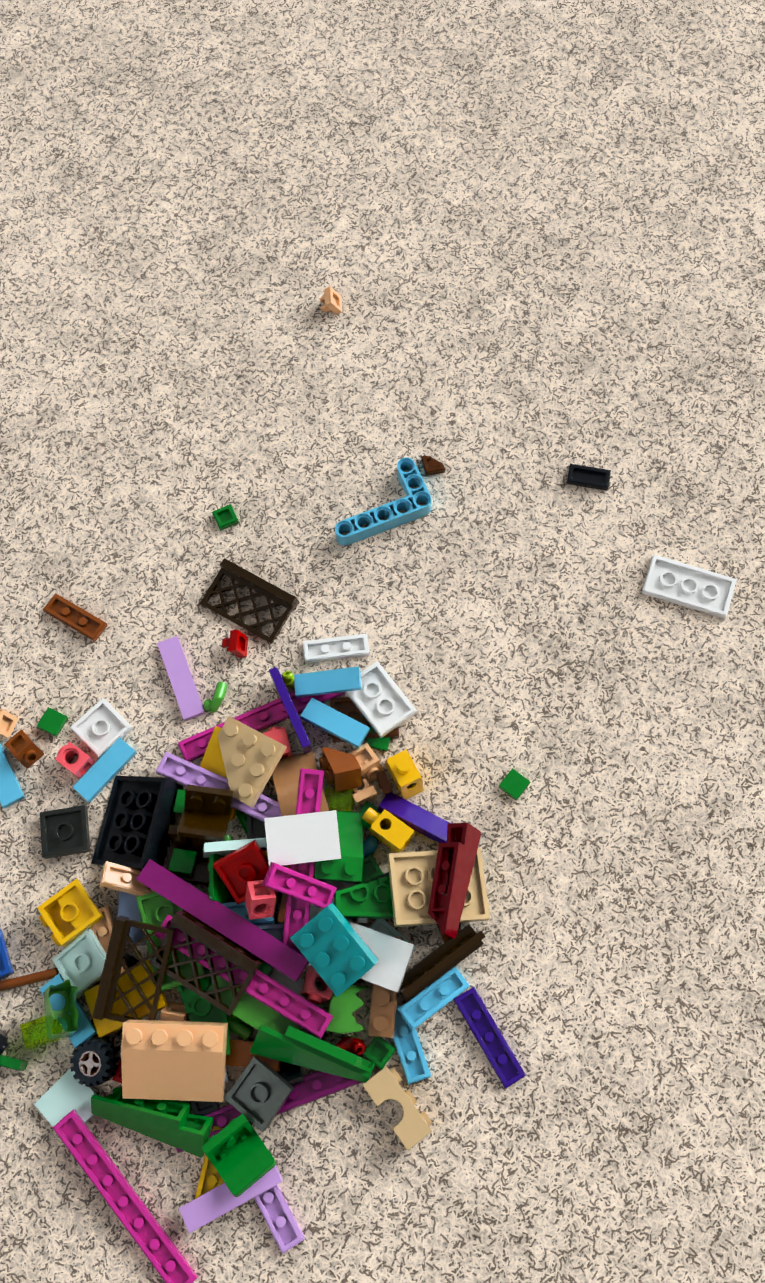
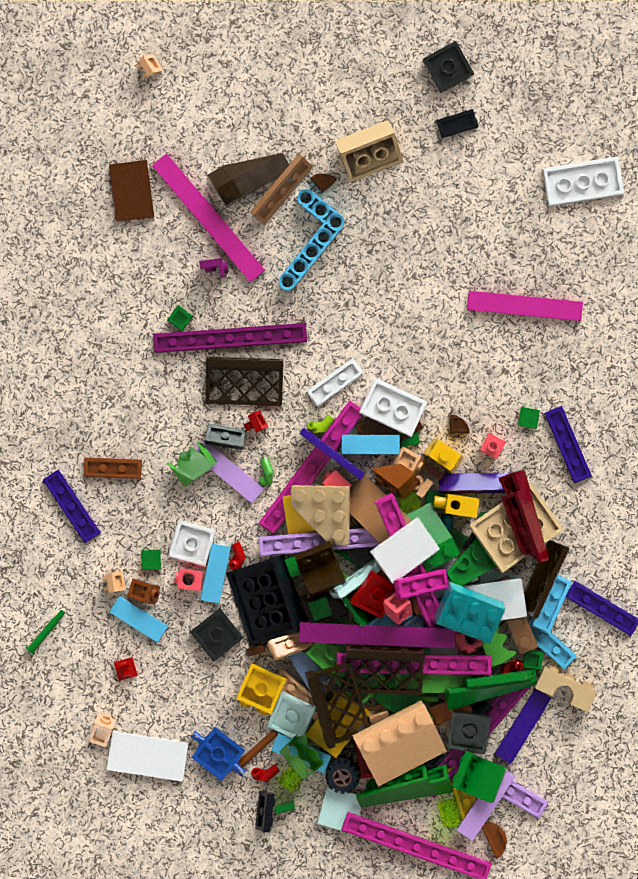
camera: 35 degrees left, 20 degrees up
medium azure tile [294,666,362,698] -> none
none -> dark purple tile [43,469,101,543]
none -> reddish brown tile [109,160,155,222]
none -> dark pink tile [152,153,265,283]
none -> magenta tile [153,323,307,353]
none -> bright green piece [167,442,217,487]
none -> magenta bracket [199,258,228,279]
none -> plate [205,423,246,450]
none -> dark brown wedge [207,153,290,208]
none -> red arm [229,541,246,570]
none -> reddish brown tile [245,644,265,657]
none -> medium nougat plate [250,154,313,225]
none -> red arm [251,764,280,782]
none -> tan slope [335,120,404,182]
none -> pearl dark grey plate [422,41,474,94]
none -> clear neon green brick [436,797,462,829]
none -> reddish brown tile [450,414,470,434]
none -> dark pink tile [467,291,583,321]
none -> coral brick [479,433,506,459]
none -> dark orange tile [482,822,507,859]
none -> dark purple tile [494,688,551,764]
none -> dark purple tile [544,406,592,484]

